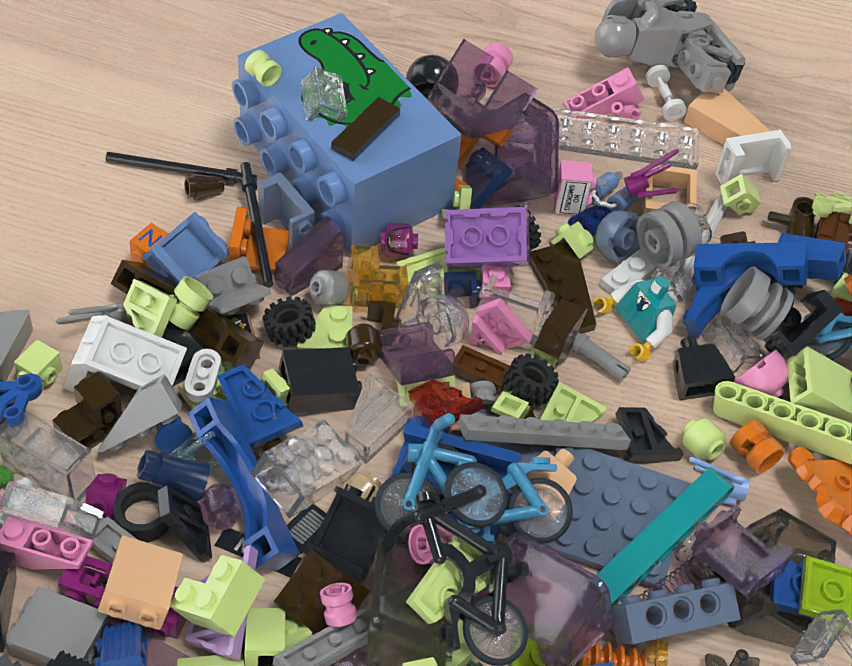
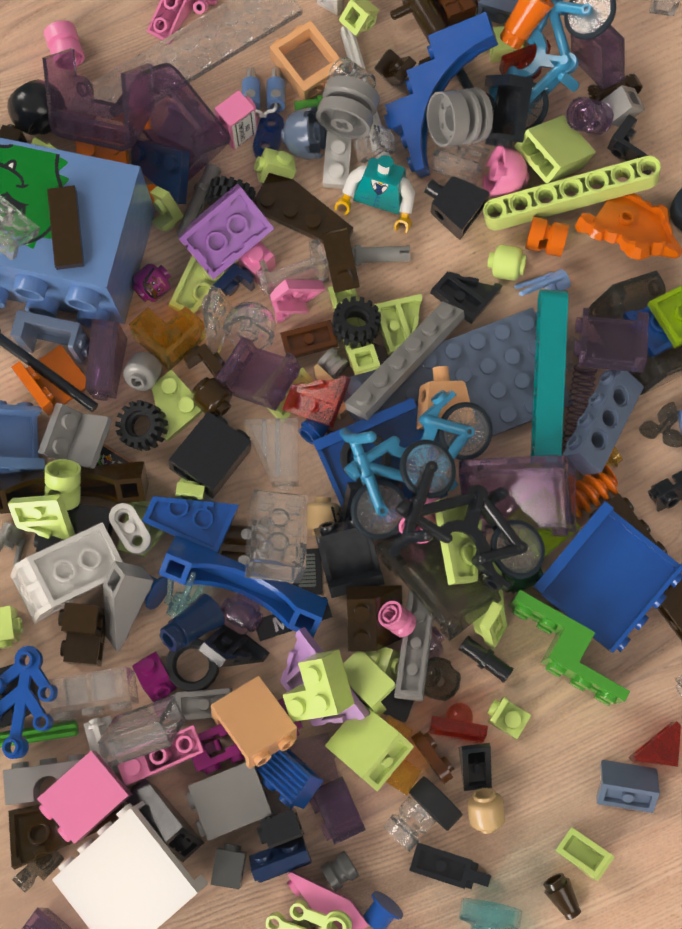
camera: 35 degrees left, 25 degrees up
magenta plant [624,149,679,200] -> none
blue arch [693,242,809,286] -> none

